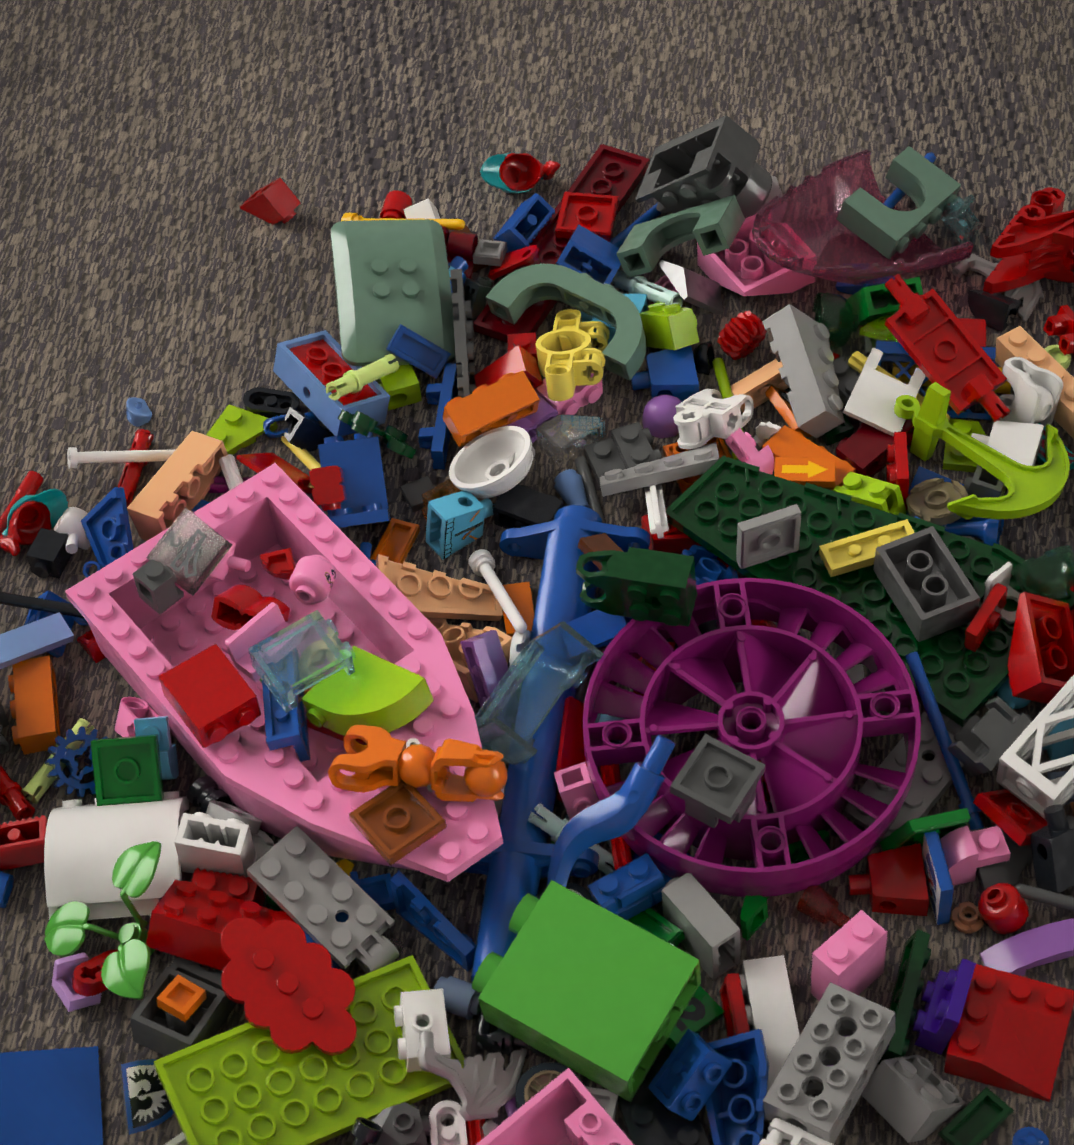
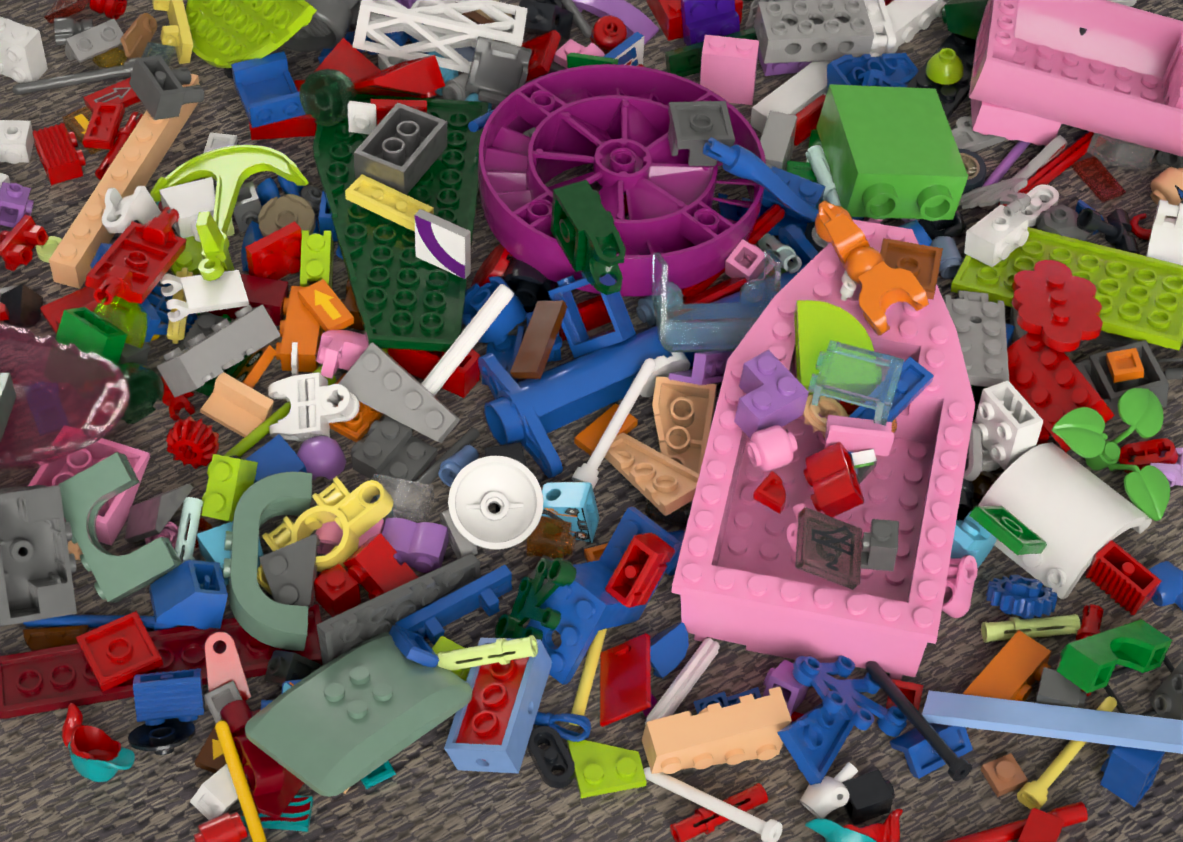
camera: 135 degrees left, 0 degrees up
red brick [158,644,261,748] -> none
black brick [284,407,335,451] -> none
orange brick [442,370,540,448] -> none
none -> reddish brown tile [23,625,89,651]
none -> black dish [128,718,196,755]
none -> dark grey wing [259,534,320,608]
none -> medium lavender brick [734,350,809,439]

